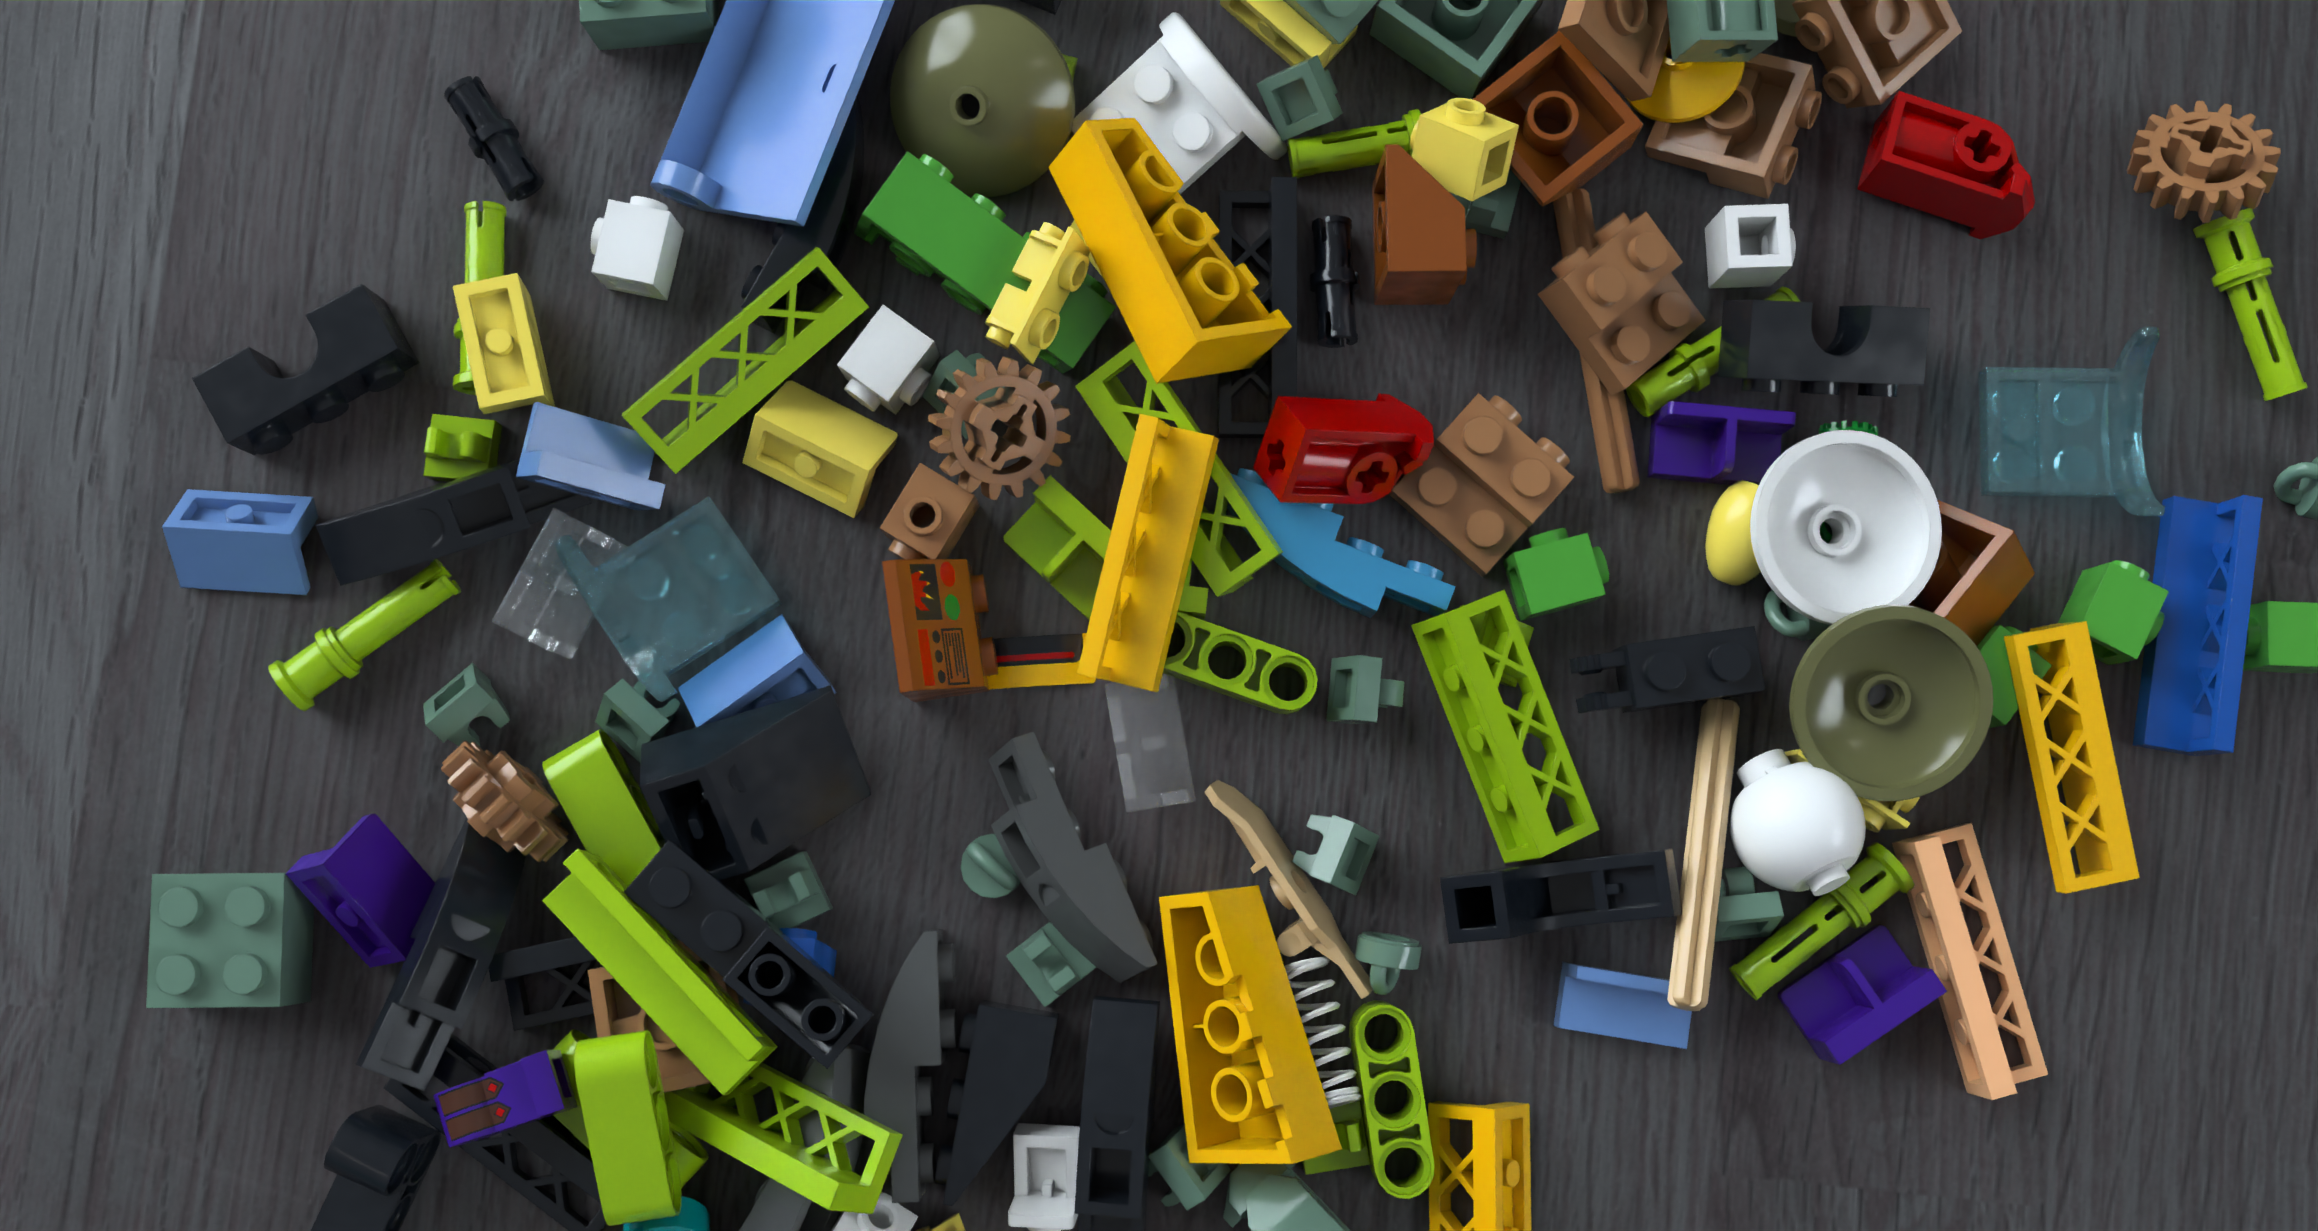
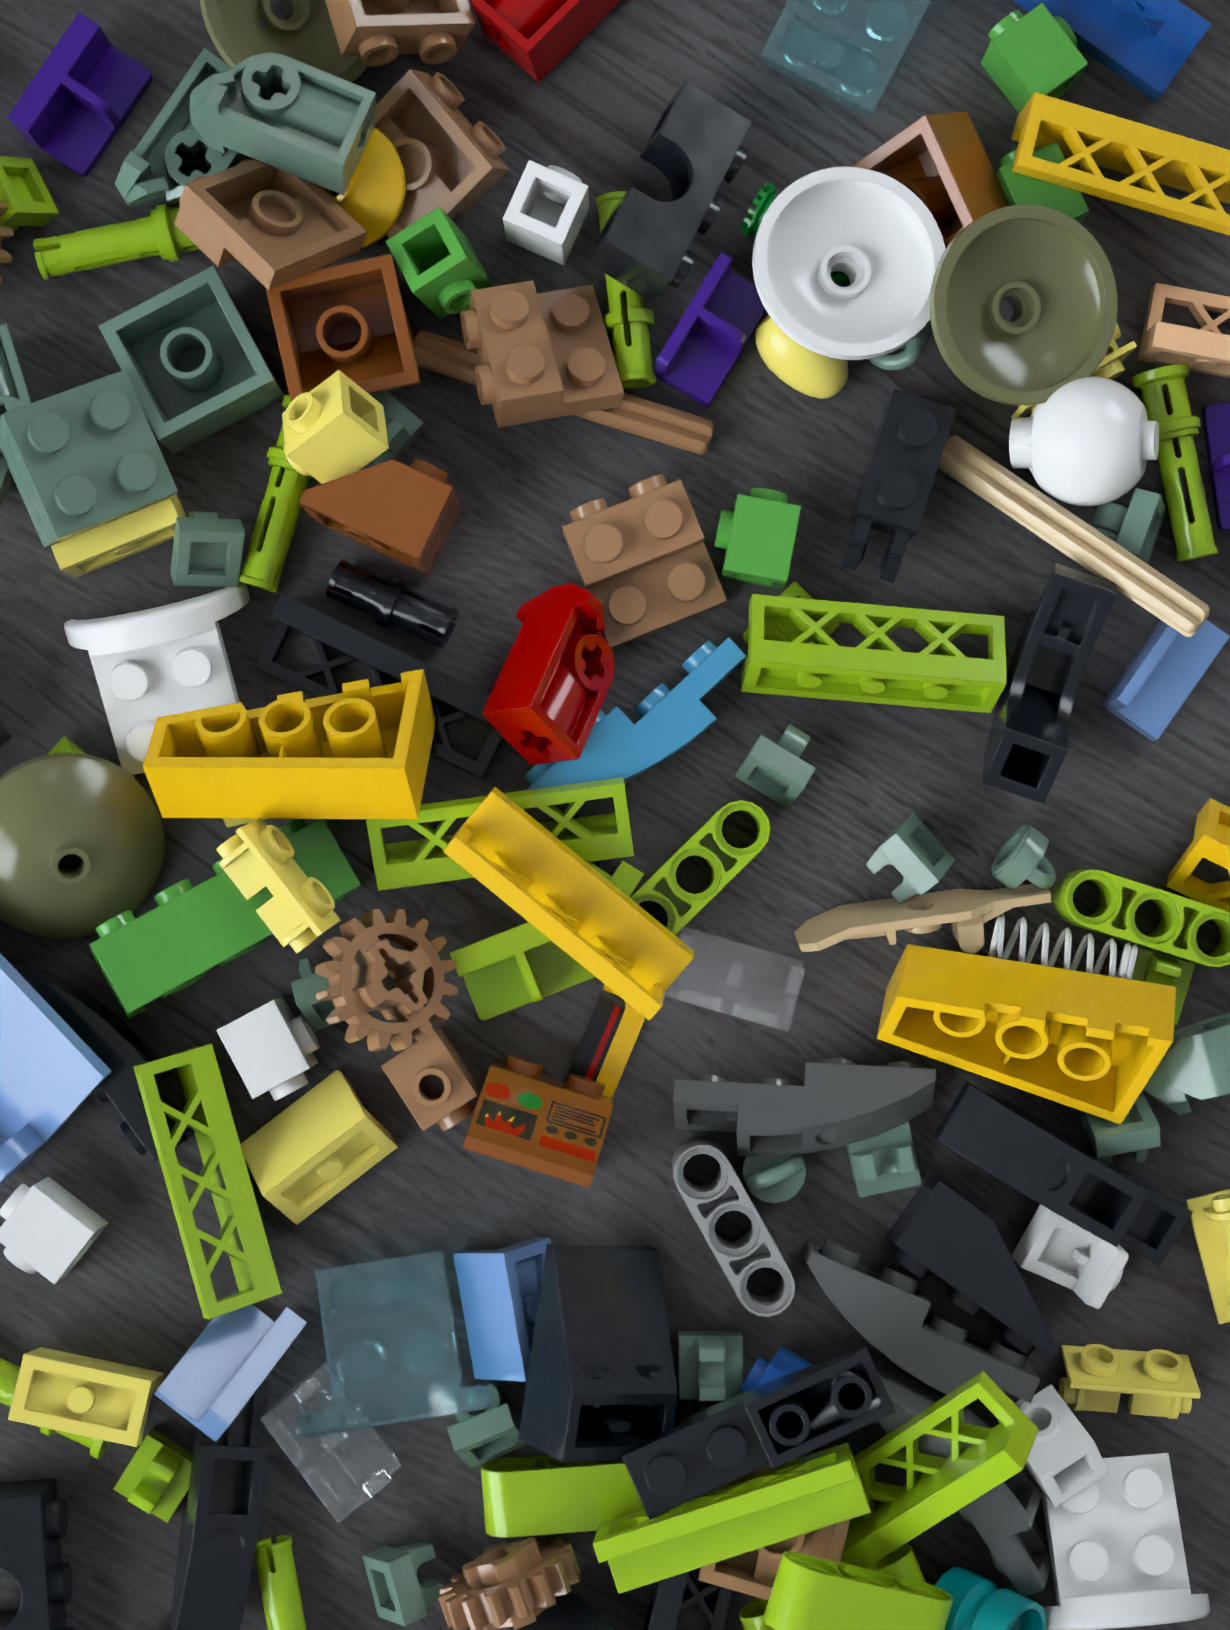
camera: 65 degrees left, 5 degrees up
none -> bright green brick [385,206,493,320]
none -> light grey beam [672,1137,795,1317]

